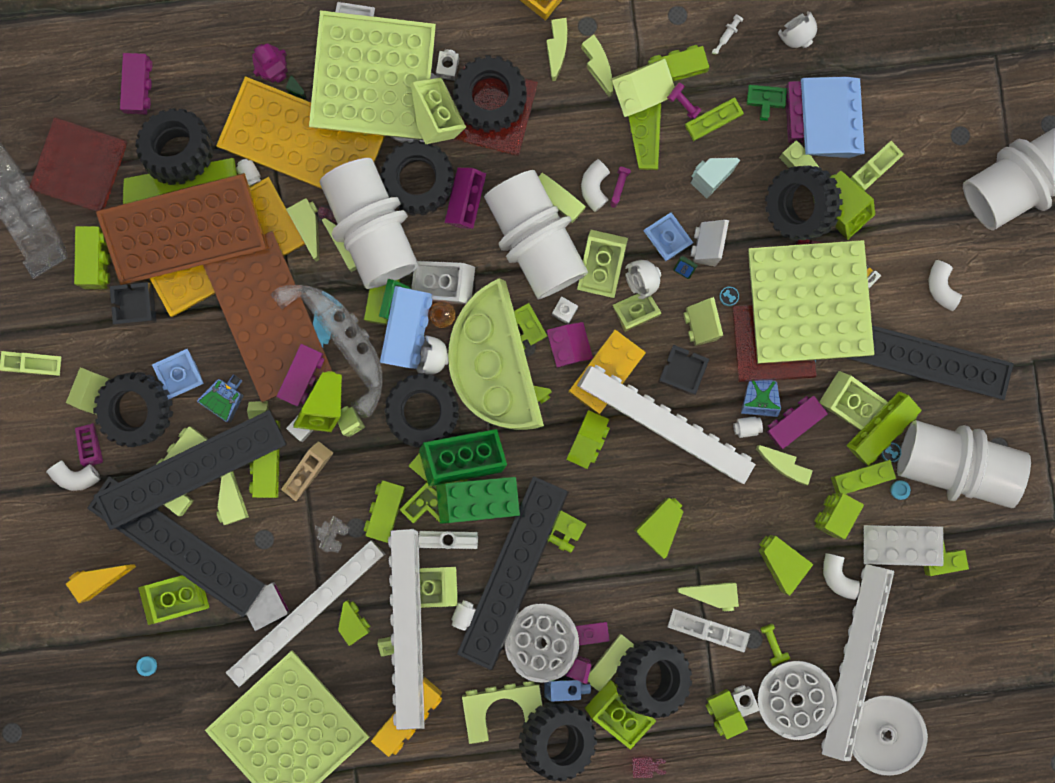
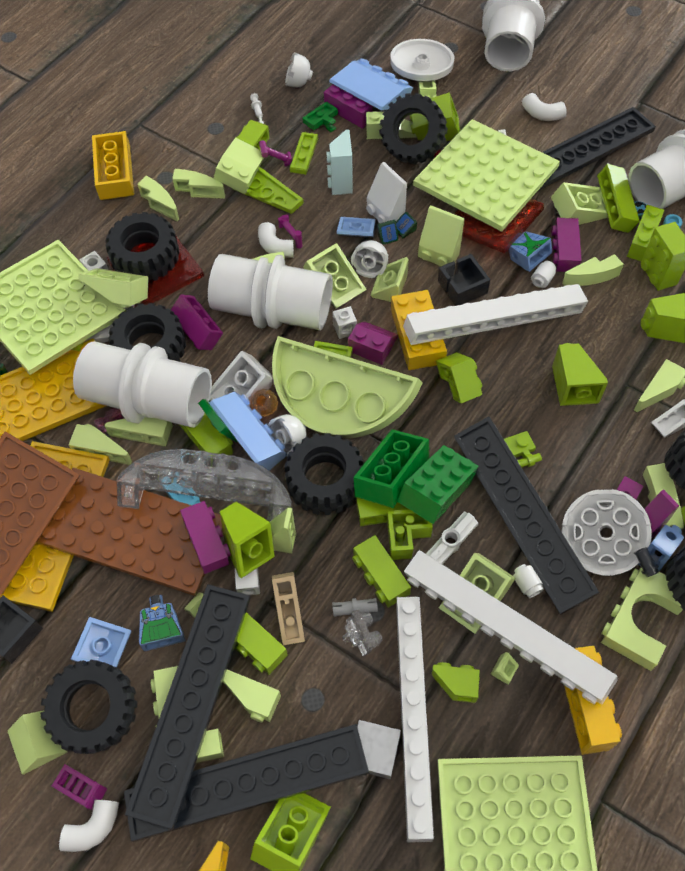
camera: 45 degrees left, 25 degrees down
none -> light grey pin [332,598,378,617]
none -> white dish [390,39,454,81]
none -> slope [396,212,417,238]
none -> black pin [634,547,659,577]

